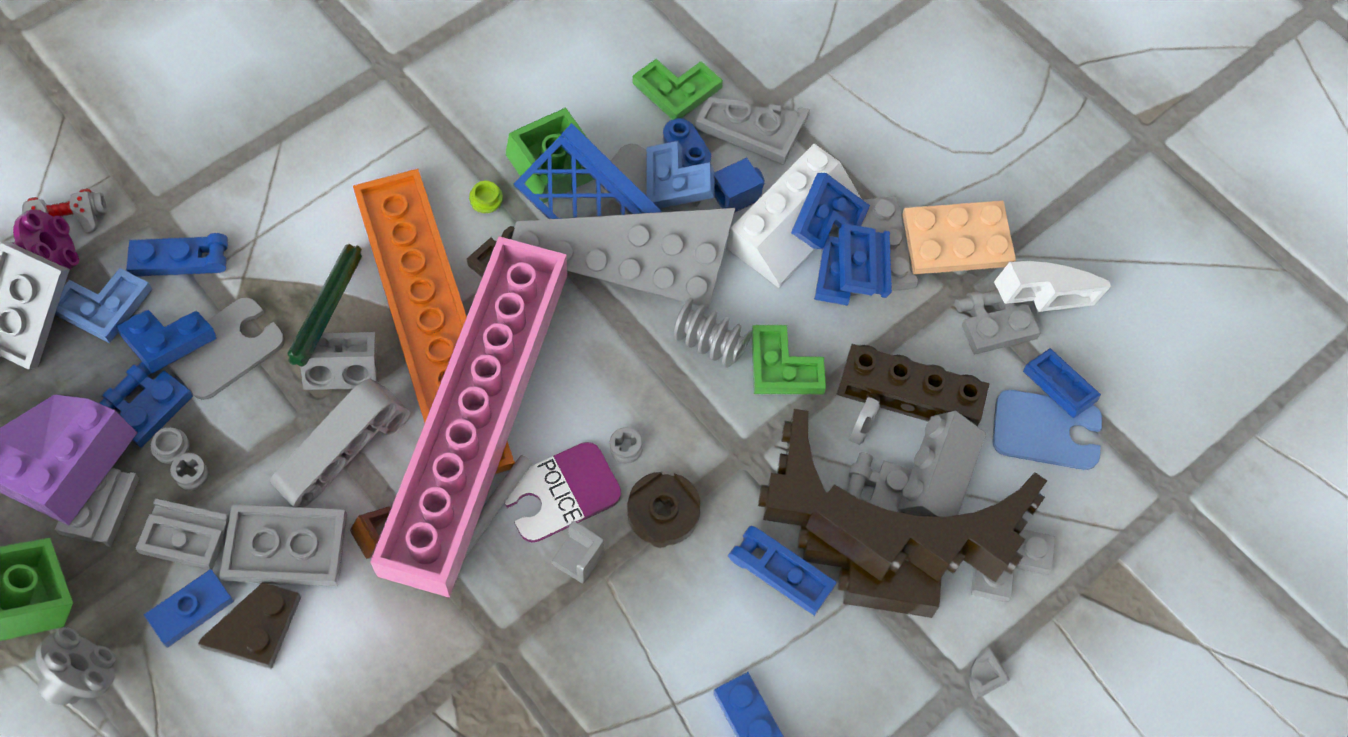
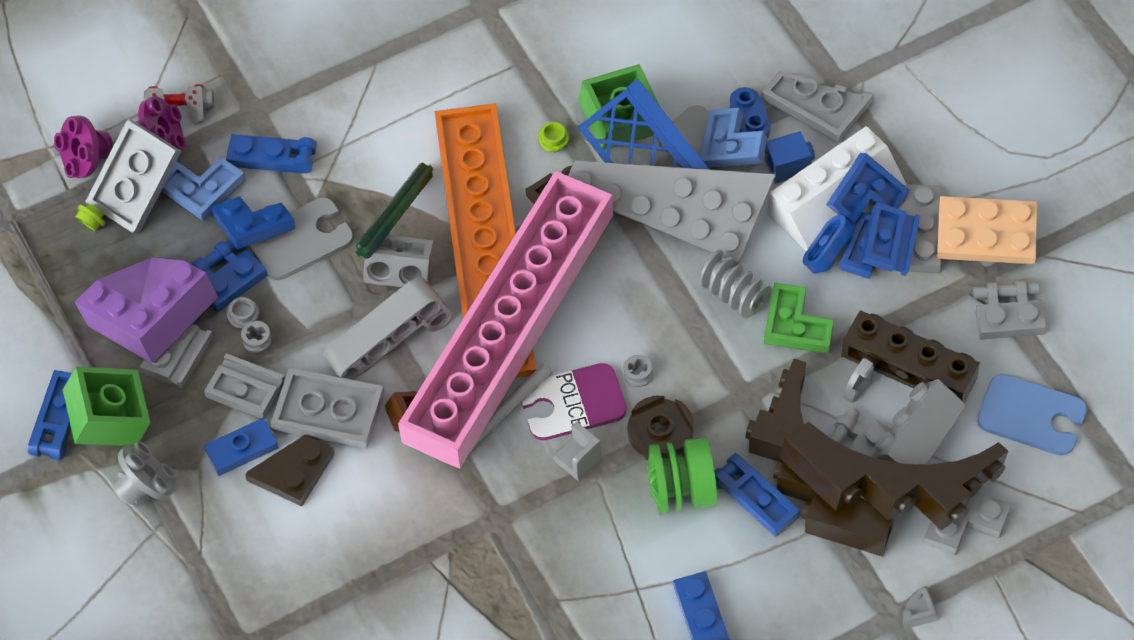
camera: 20 degrees right, 5 degrees down
bright green plate [632,59,723,120] -> none
white slope [994,261,1111,312] -> none
blue plate [1023,348,1101,419] -> none
none -> bright green wheel [647,437,717,515]
none -> blue plate [803,215,854,274]

